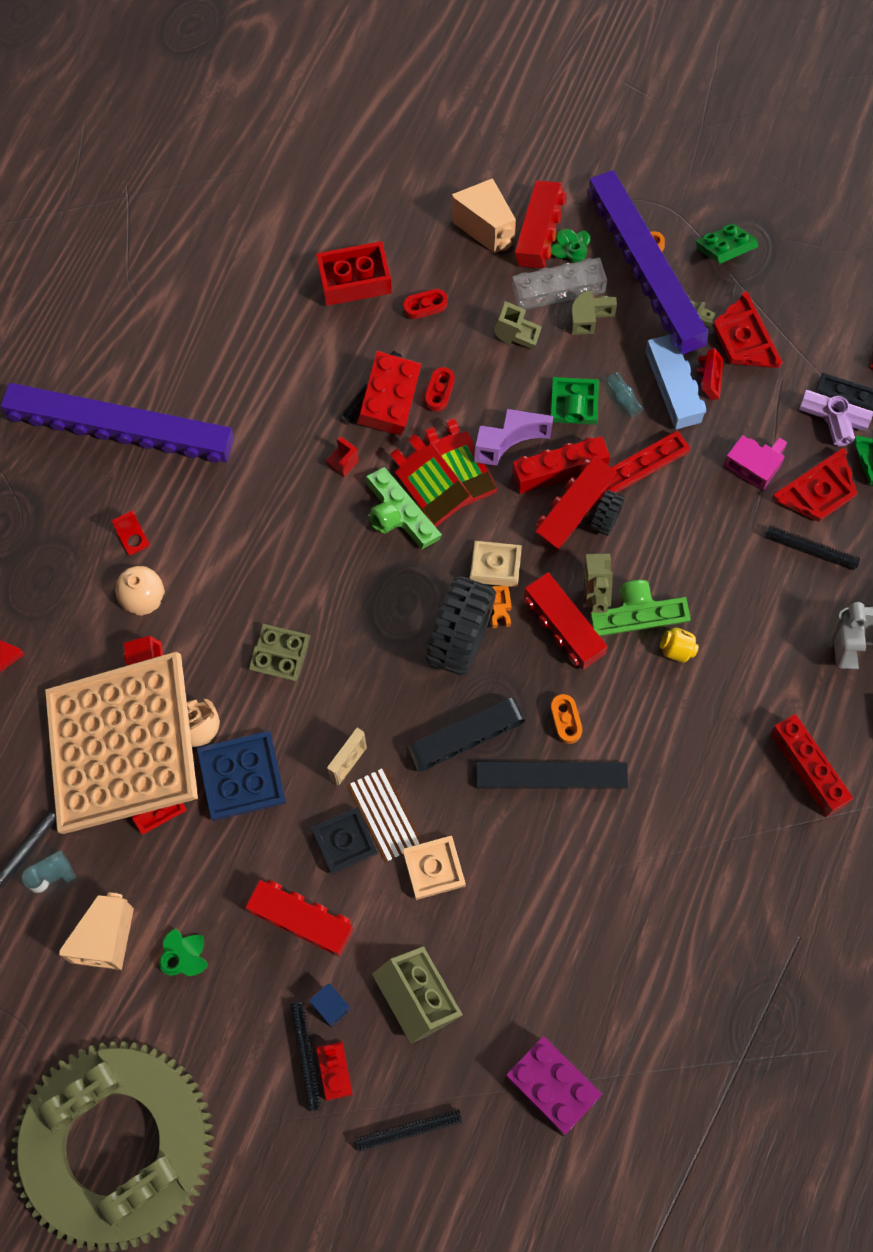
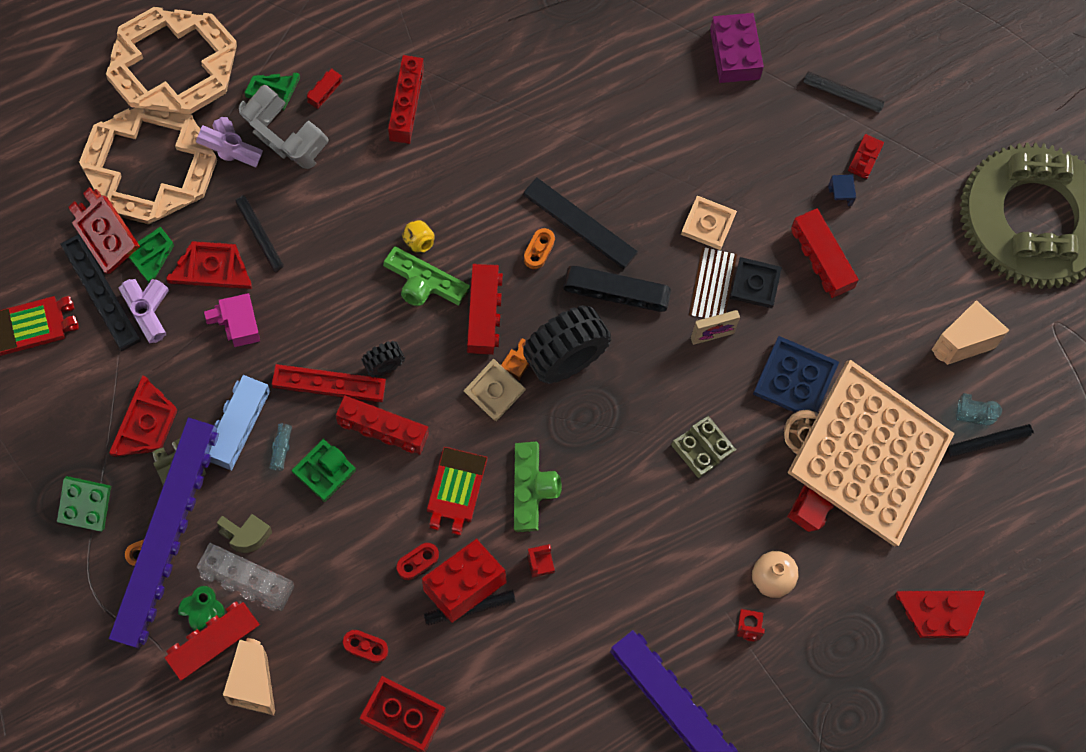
camera: 150 degrees left, 0 degrees up
green plate [159,929,208,976] -> none
black axle [290,1002,322,1111] -> none
olive slope [372,946,463,1044] -> none
tile [390,434,473,527] -> none
medium lavender arch [474,409,553,466] -> none
olive brick [494,301,542,349] -> none
red brick [535,456,618,551] -> none
olive hips [584,554,613,613] -> none
red plate [697,348,723,400] -> none

